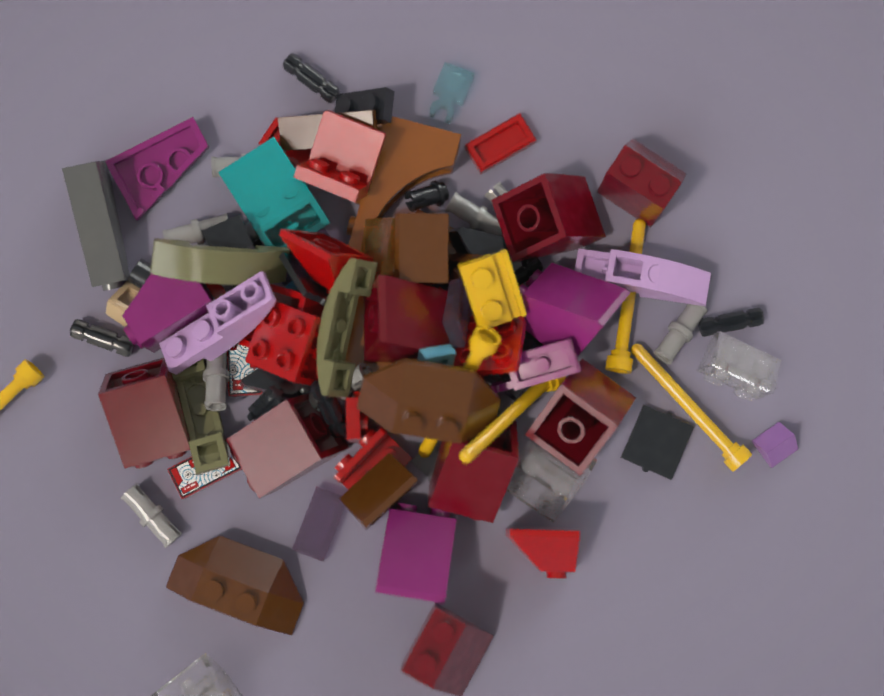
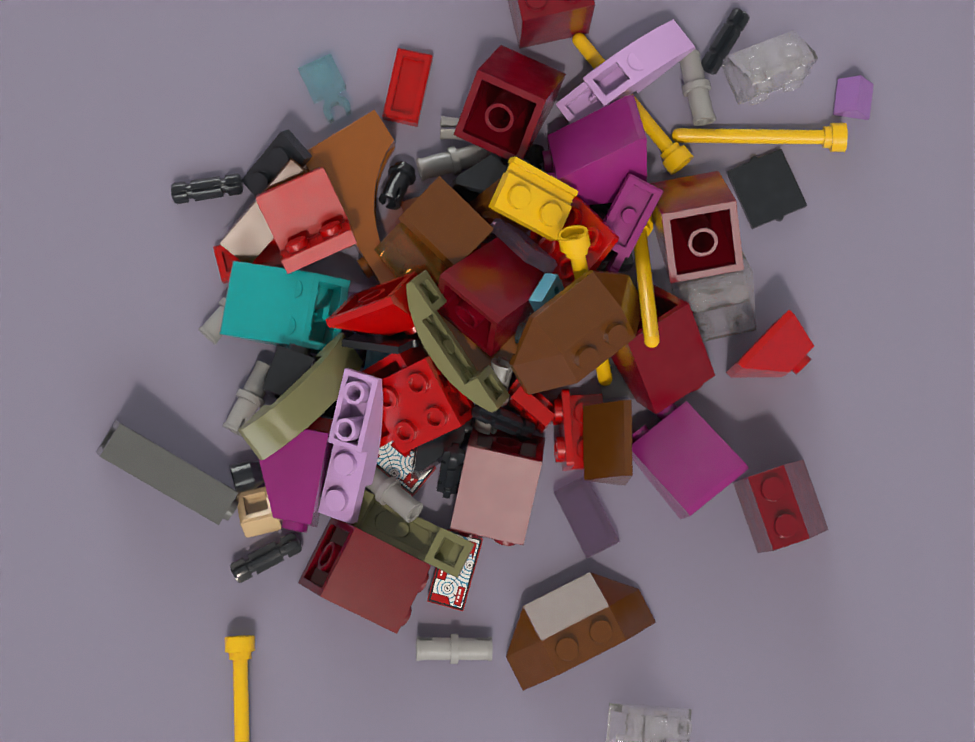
camera: 50 degrees left, 0 degrees up
magenta wing [105,117,209,221] -> none

